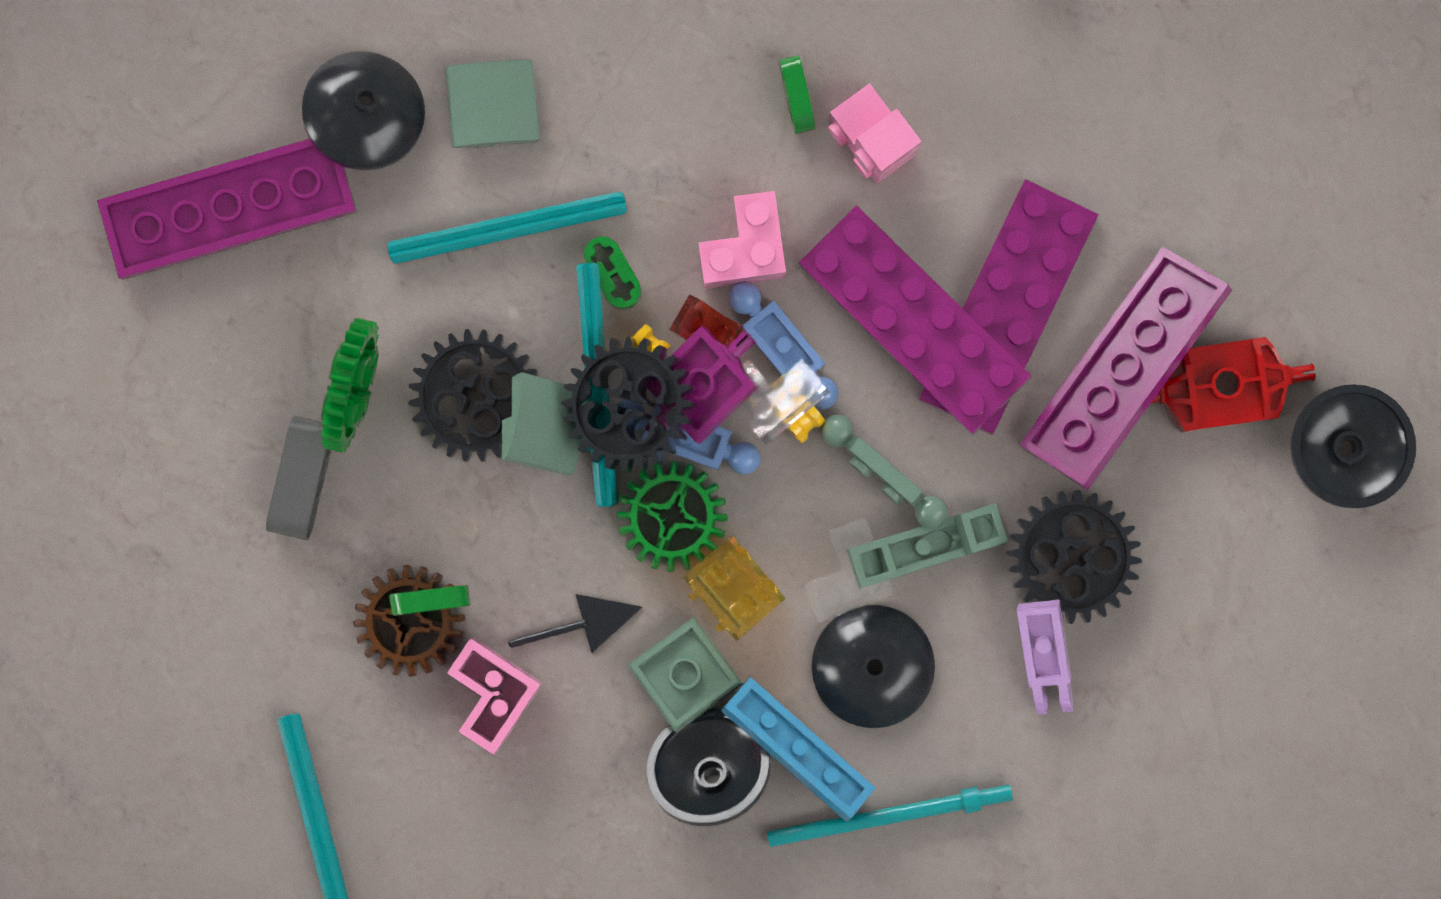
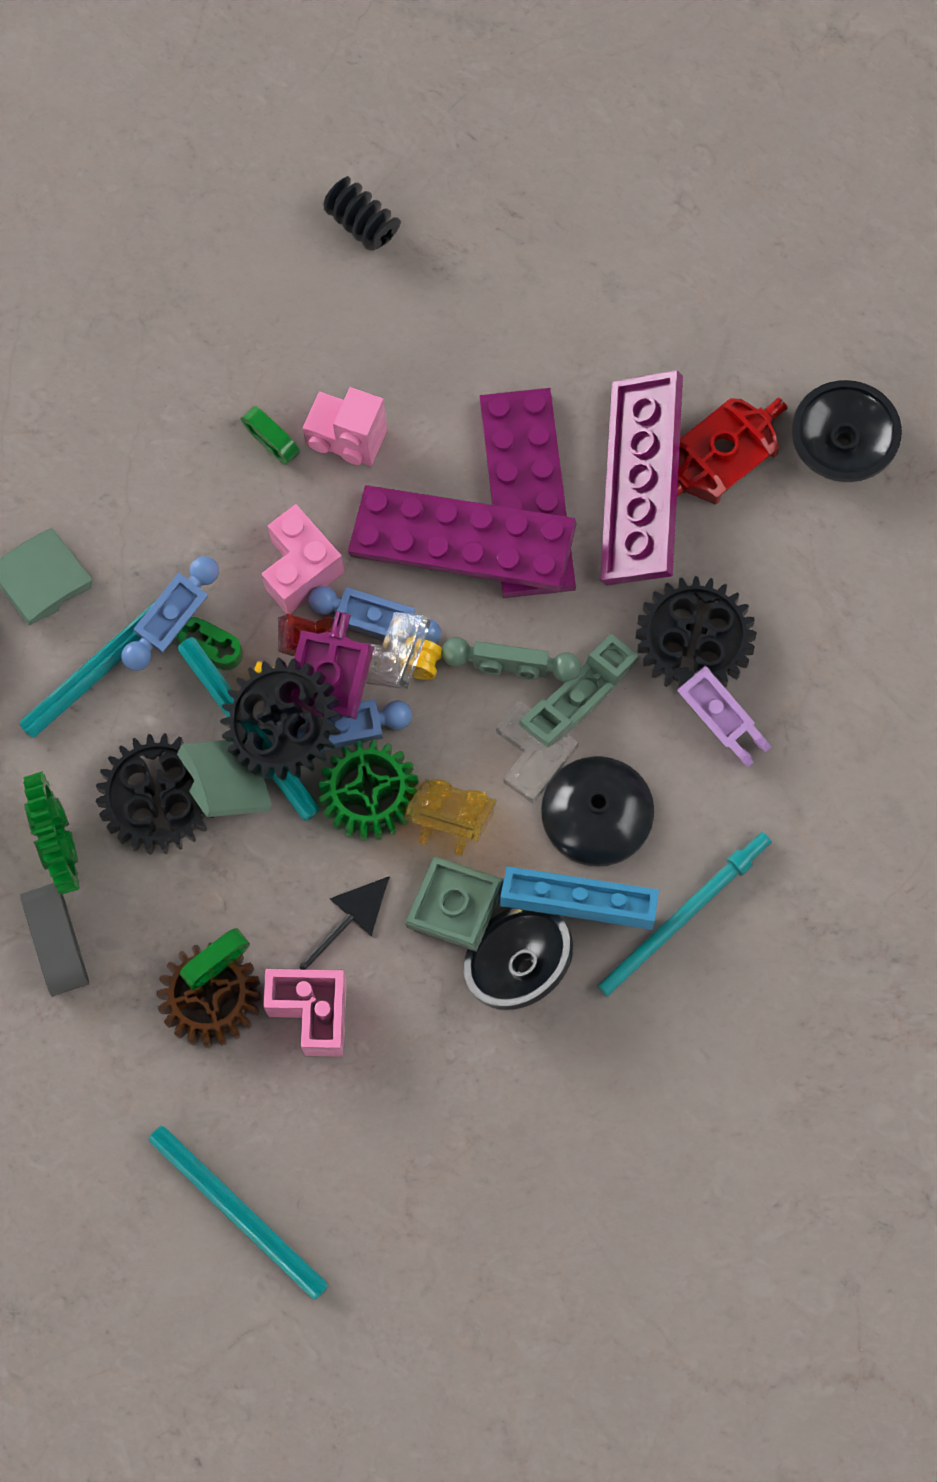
camera: 30 degrees left, 15 degrees down
none -> medium blue plate [121,556,219,671]

